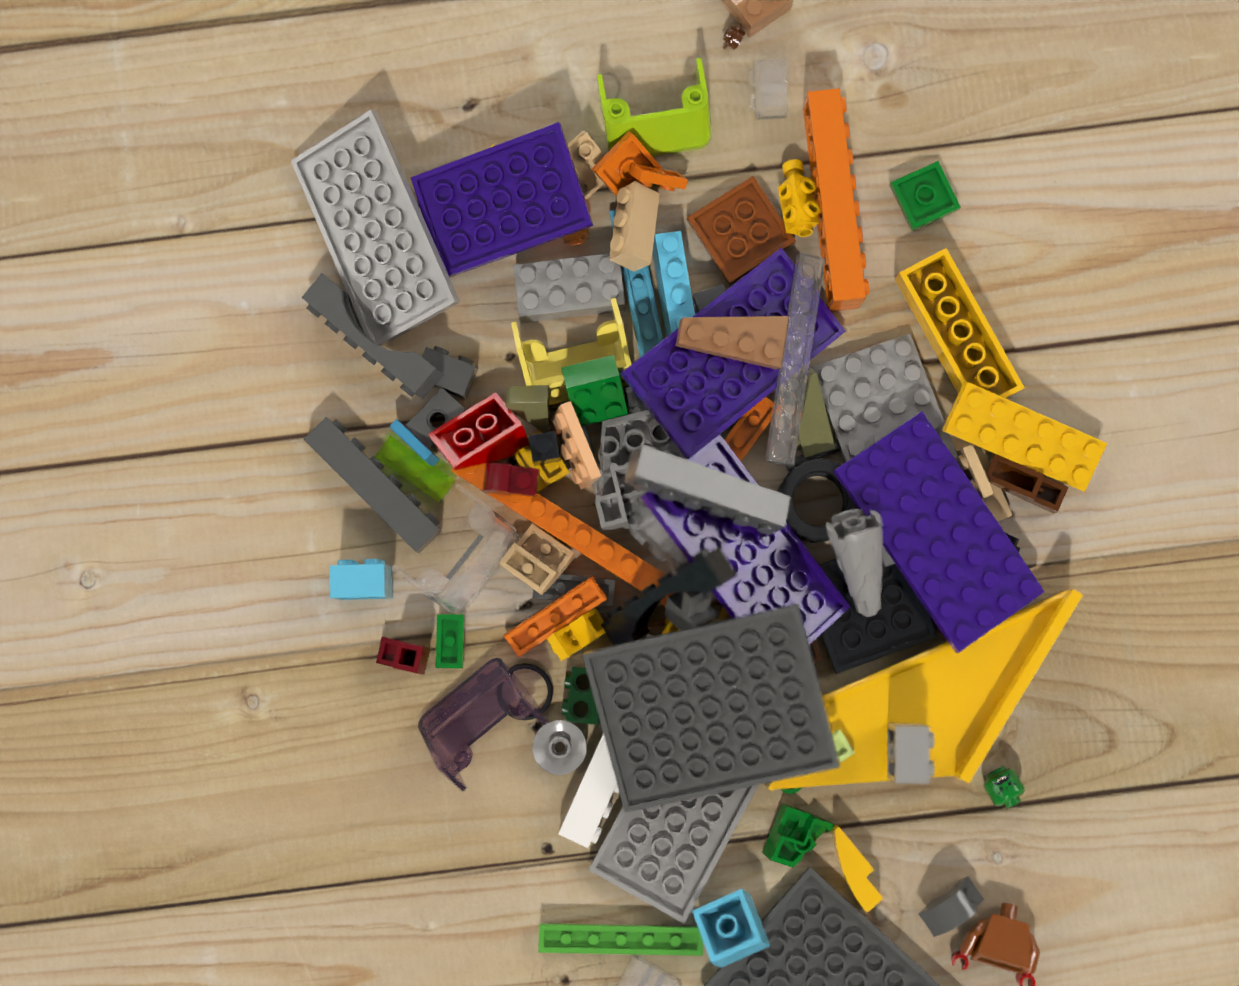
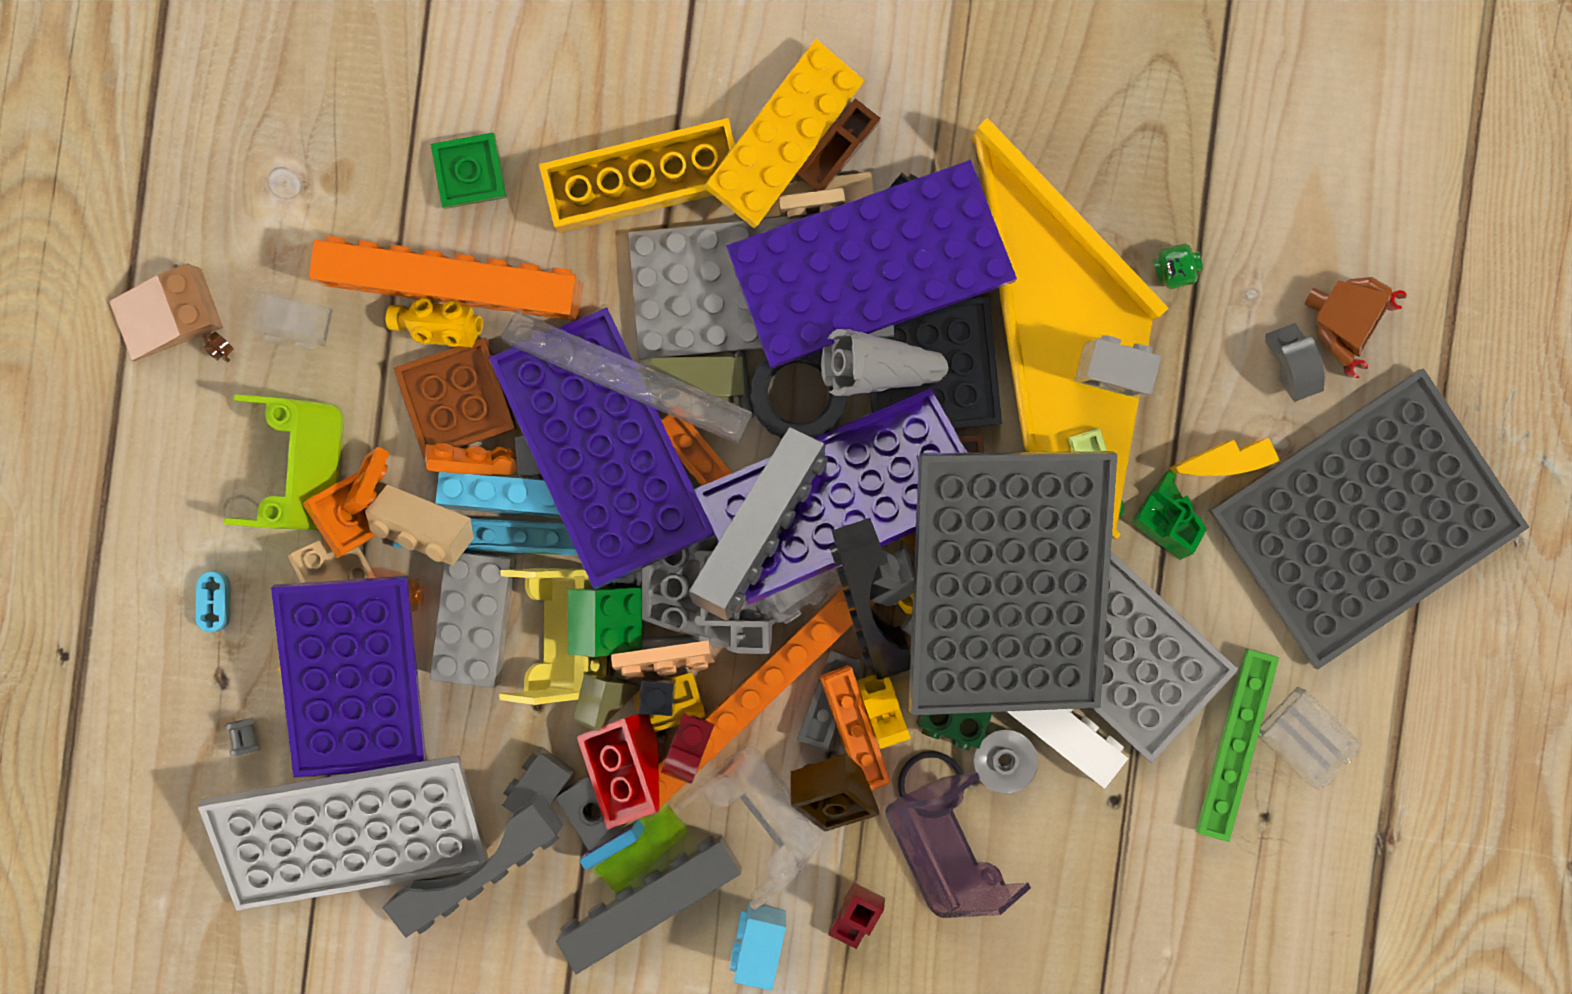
camera: 85 degrees left, 5 degrees up
green plate [435,614,465,669] -> none
tan slope [499,523,576,595] -> none
medium nougat wing [676,316,789,370] -> none
medium azure brick [692,889,770,968] -> none
none -> medium azure beam [195,571,230,632]
none -> dark grey bush [224,718,260,756]
none -> orange hinge [425,443,518,477]
none -> dark brown slope [791,754,879,832]

